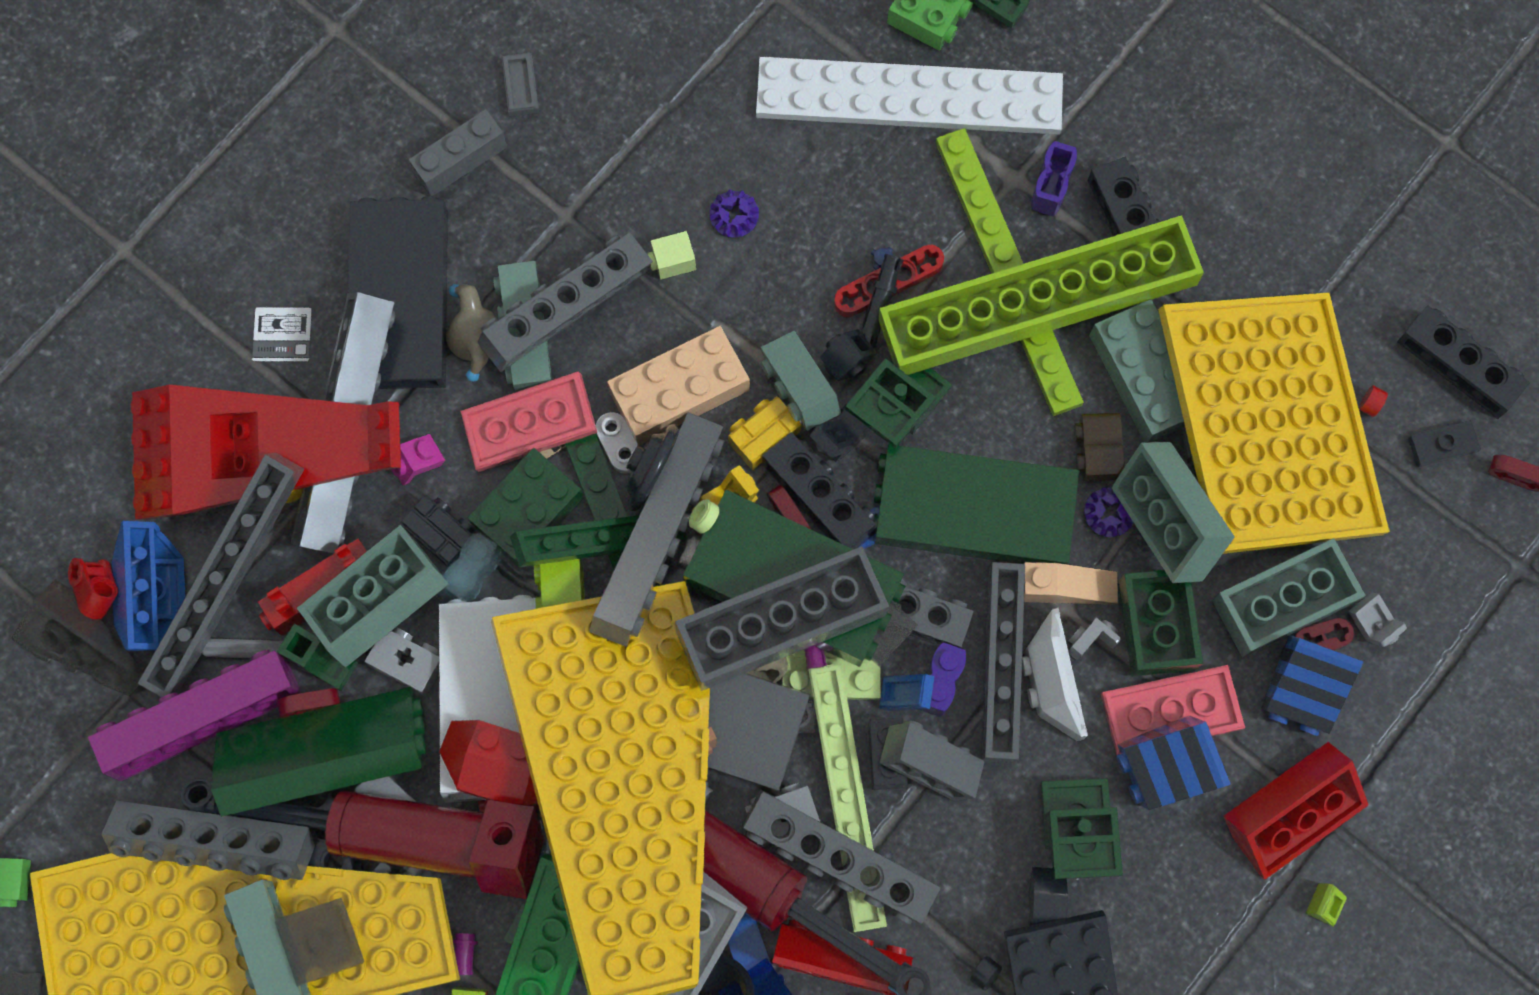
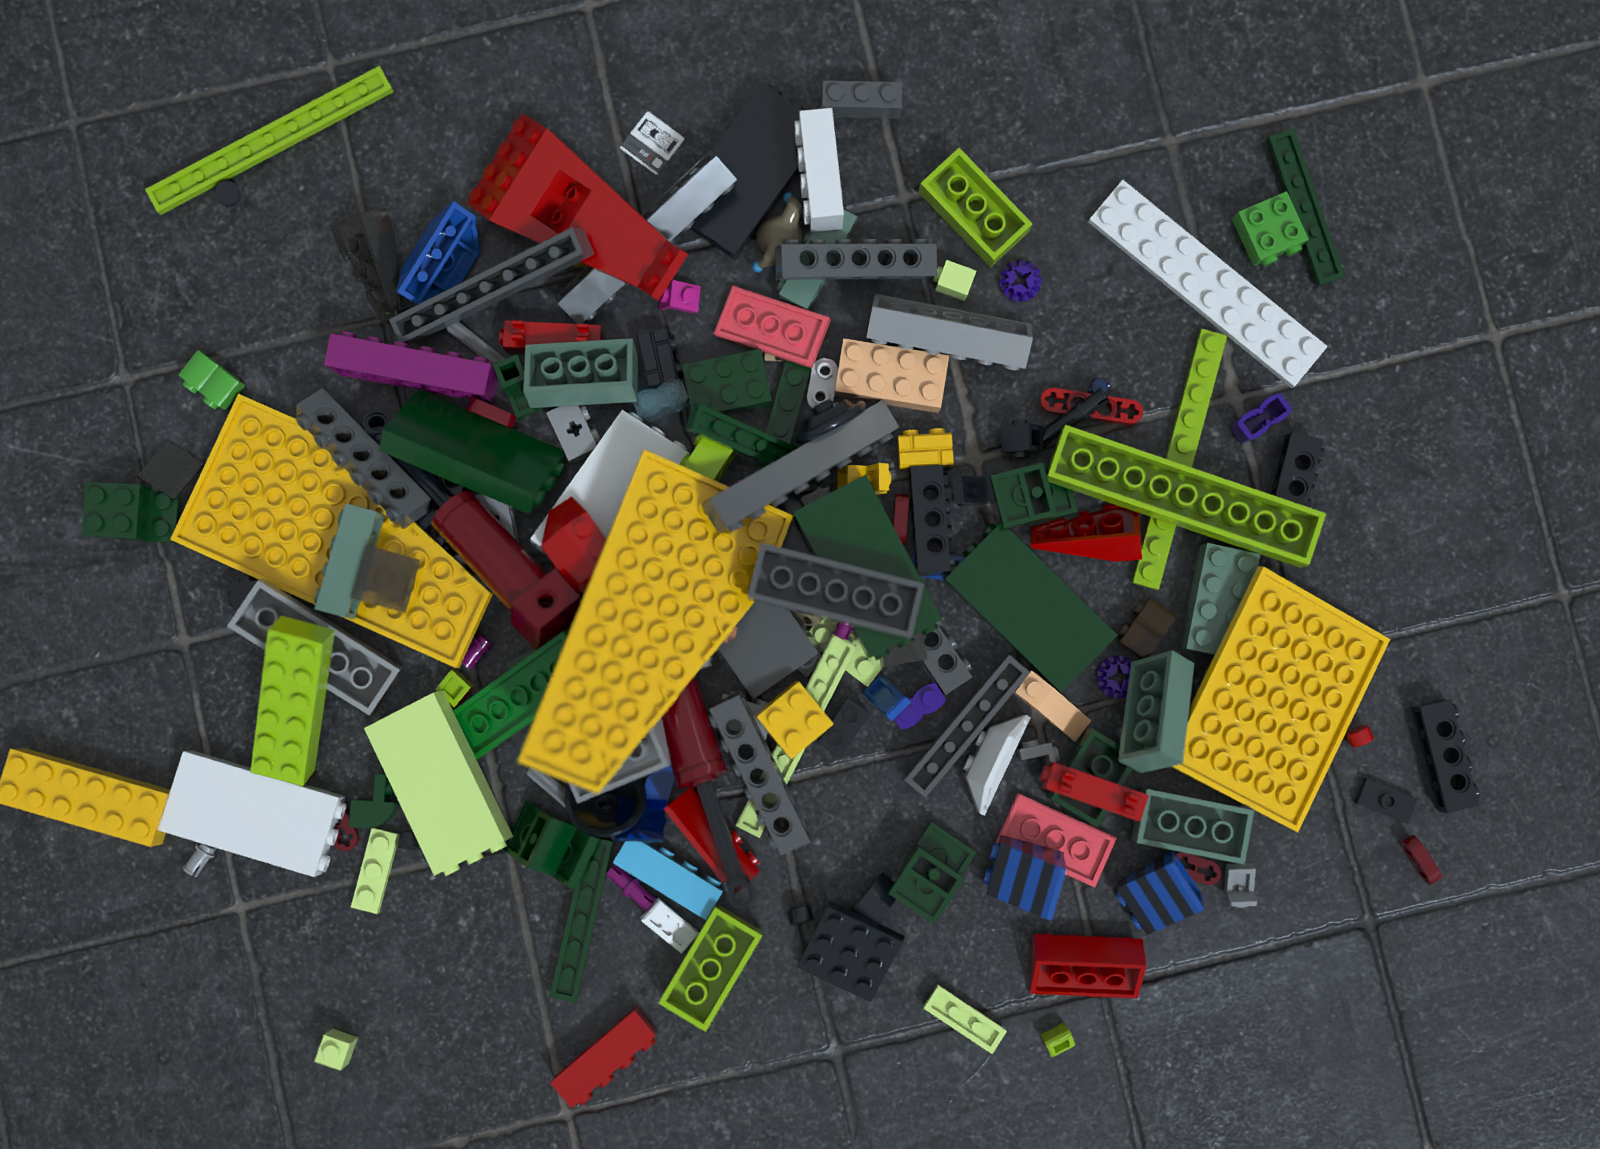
camera: 35 degrees right, 10 degrees up
red piece [68,558,118,620] -> none
dark grey tile [501,52,540,116] -> none
yellowish green tile [689,499,719,534] -> none
sand green brick [760,331,841,431] -> none
dark grey brick [880,720,984,801] -> none
none -> yellow brick [754,681,833,760]
none -> white brick [794,108,844,233]
none -> light grey brick [866,293,1033,370]
none -> lime brick [918,148,1033,268]
none -> yellowish green plate [923,984,1007,1054]
none -> red wedge [1031,503,1142,562]
none -> red brick [1040,761,1149,822]

